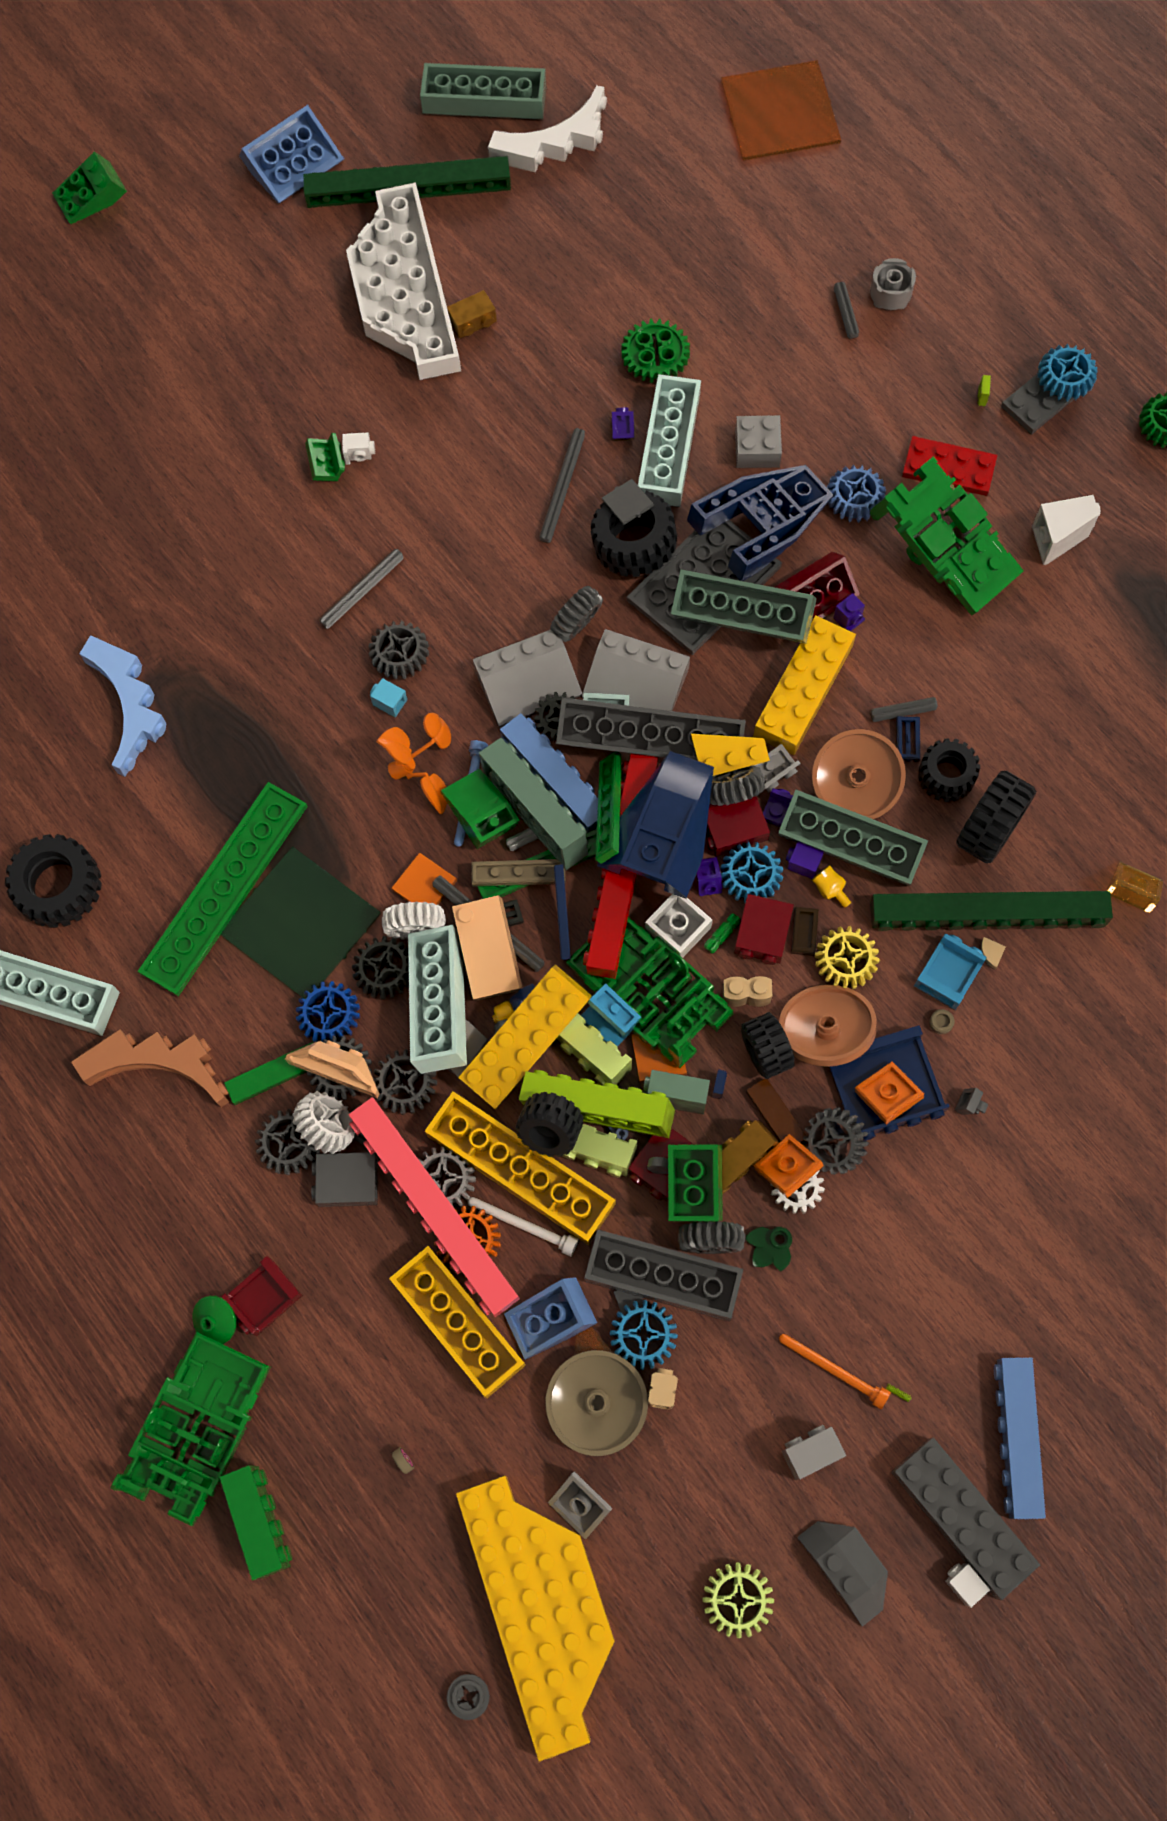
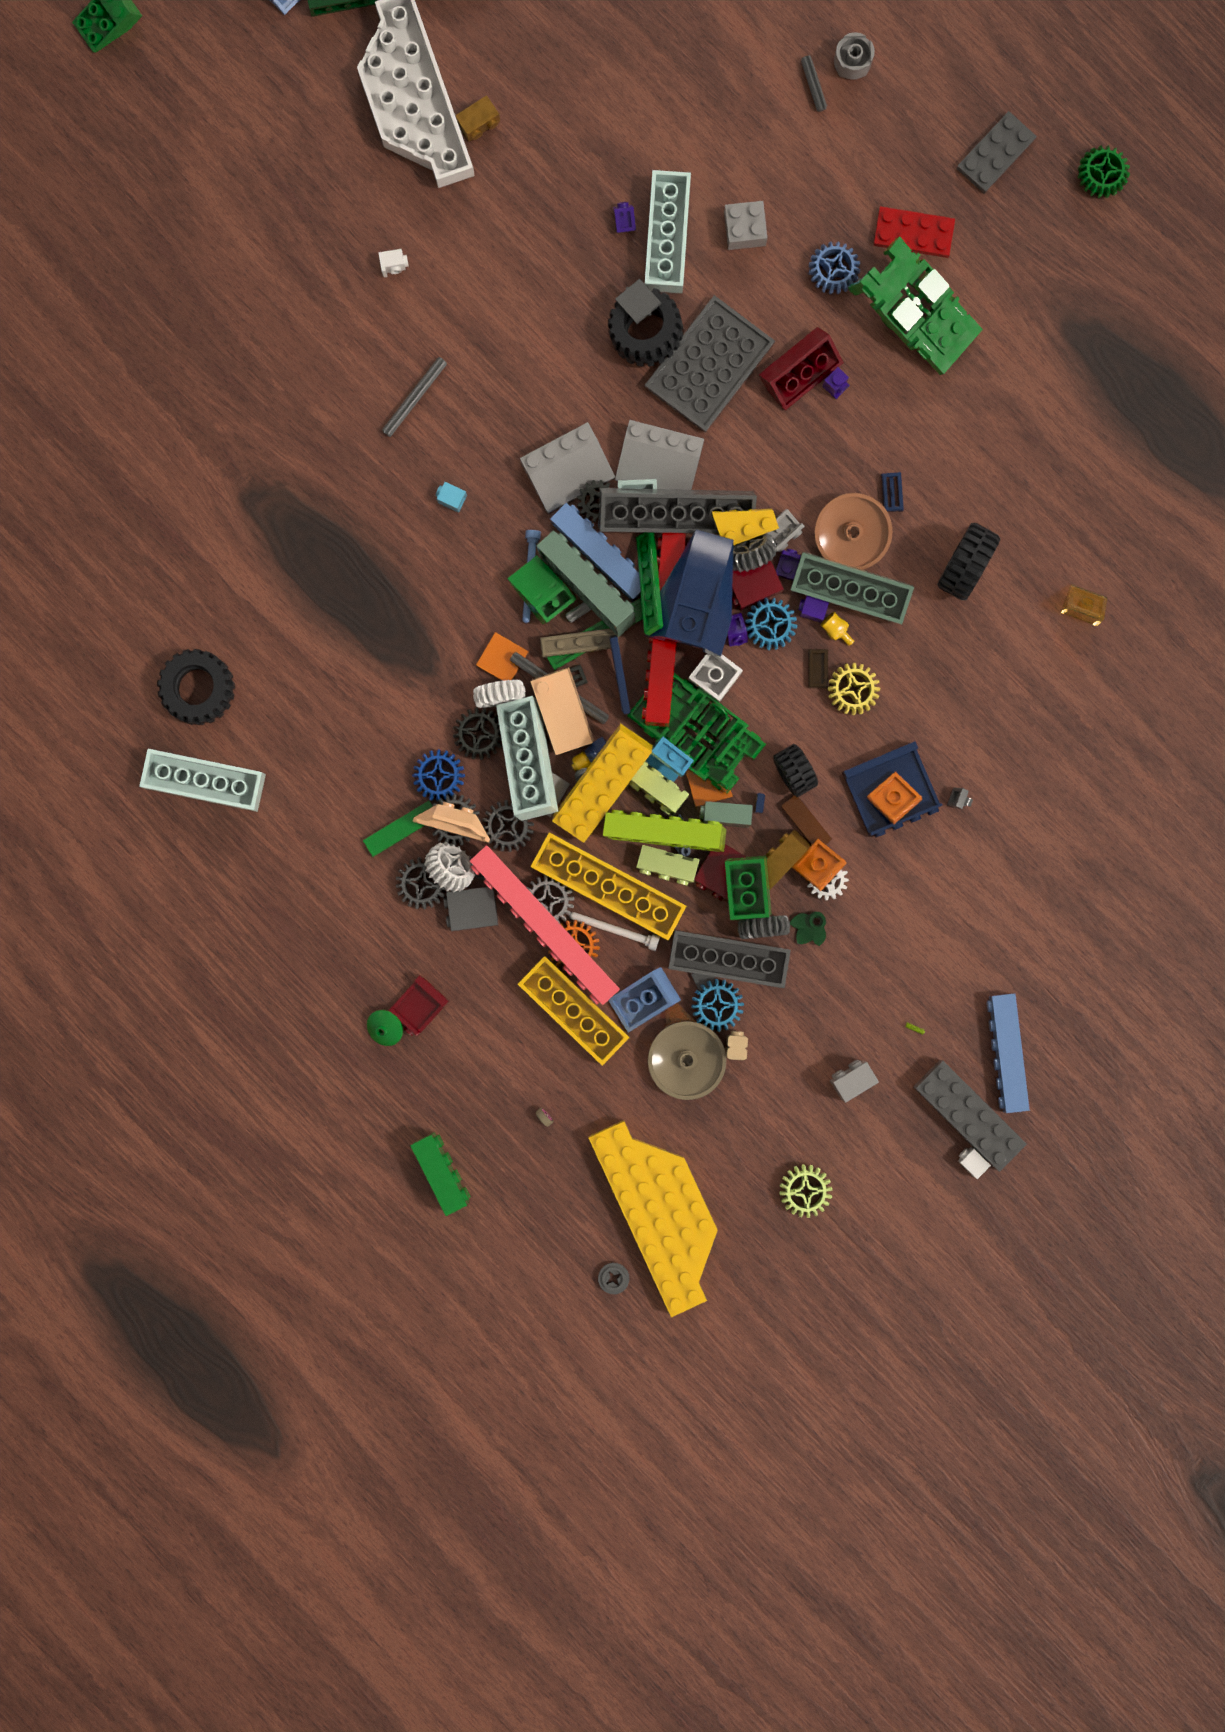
camera: 10 degrees left, 15 degrees up
nougat arch [71,1029,229,1108] -> none
light blue arch [79,635,166,777] -> none
green piece [110,1332,271,1526] -> none
green plate [137,782,308,997] -> none
clear green piece [221,847,381,999] -> none
green bracket [305,433,345,481] -> none
dark grey gear [369,620,429,680] -> none
orange plant [376,712,451,815] -> none
black tyre [515,1092,584,1157] -> none
dark grey axle [540,428,585,543] -> none
light grey slope [548,1472,612,1540] -> none
dark grey gear [550,586,603,642] -> none
green gear [621,318,690,383] -> none
dark grey tile [647,1157,668,1174] -> none
sand green brick [671,569,817,644] -> none
dark blue wedge [687,465,833,581] -> none
green axle [704,913,741,954] -> none
tan brick [722,976,772,1007] -> none
dark red brick [734,894,794,965] -> none
yellow brick [753,615,856,756] -> none
nougat dish [779,985,877,1066] -> none
orange piece [779,1334,891,1410] -> none
dark grey wedge [797,1521,888,1627] -> none
dark grey gear [803,1107,869,1174] -> none
dark grey axle [870,697,938,722] -> none
dark green brick [870,891,1113,931] -> none
dark azure panel [914,934,987,1010] -> none
black tyre [918,738,980,802] -> none
dark tan tile [929,1009,955,1034] -> none
lime tile [977,375,991,406] -> none
tan tile [981,937,1006,969] -> none
white slope [1032,495,1100,565] -> none
dark azure gear [1037,343,1098,402] -> none

